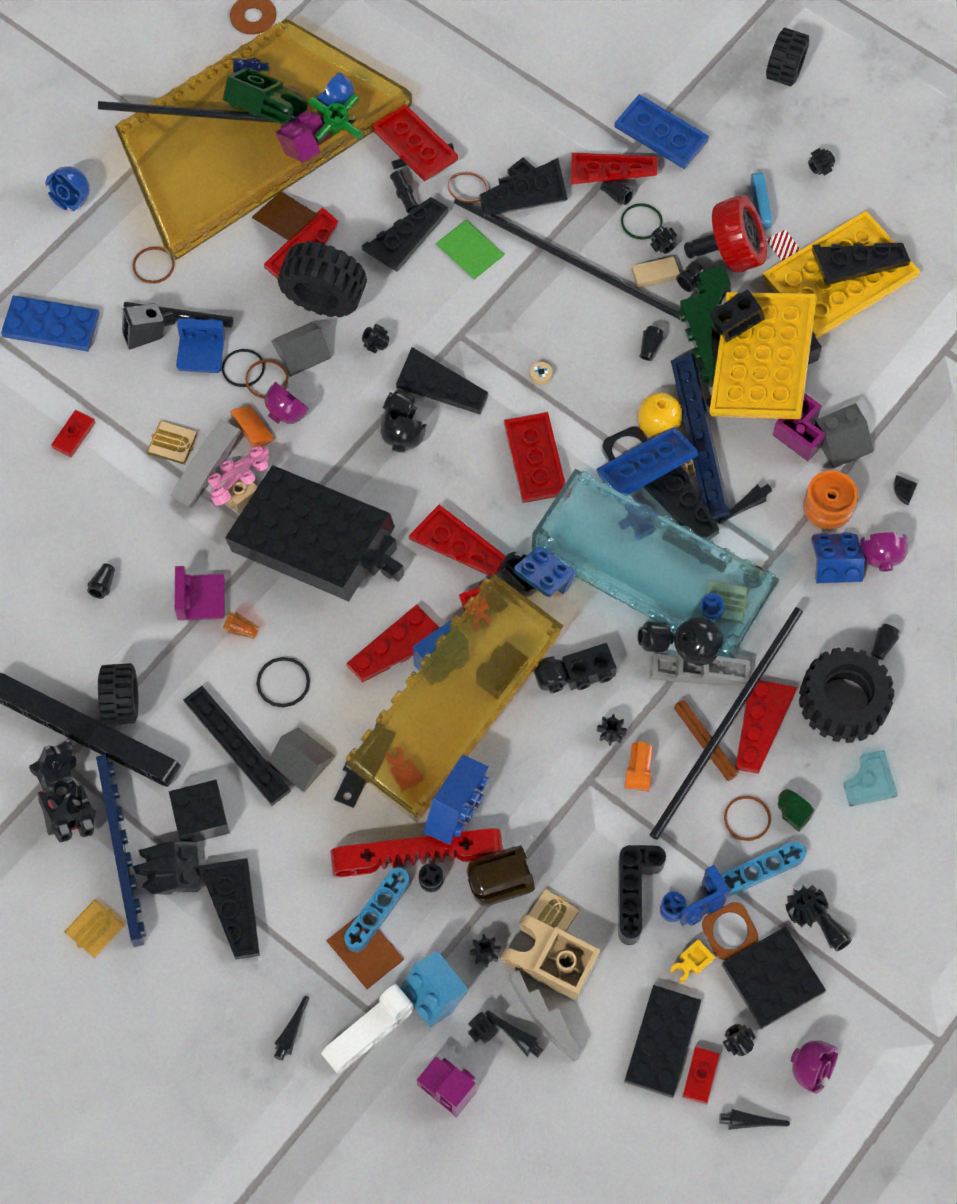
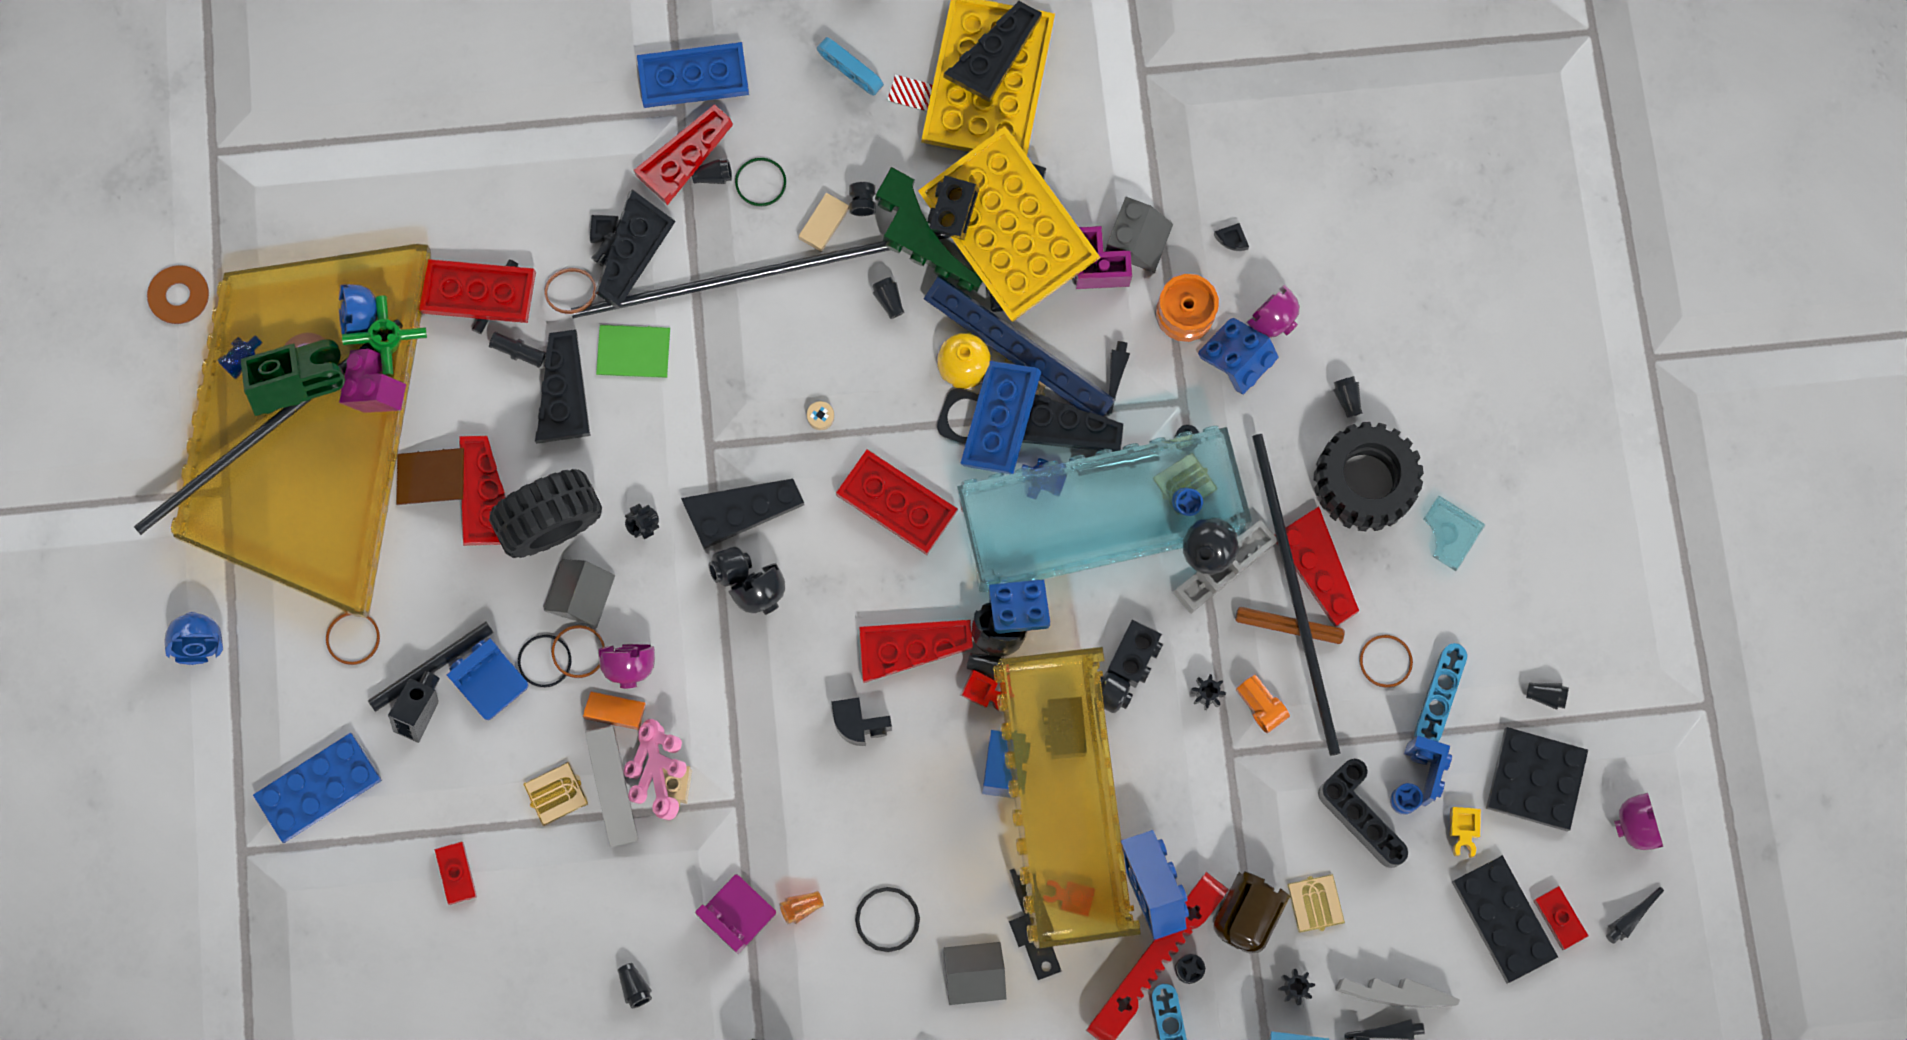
camera: 50 degrees left, 10 degrees up
black tile [183,686,291,806] -> none
black brick [225,465,395,602] -> none
red wing [347,604,440,683] -> none
tan brick [500,915,600,1001] -> none
black head [637,621,674,652] -> none
black gear [650,226,678,254] -> none
red wheel [684,195,767,273] -> none
dark orange piece [702,902,758,960] -> none
black gear [723,1024,756,1056] -> none
dark green rock [777,789,815,832] -> none
black gear [785,885,829,928] -> none

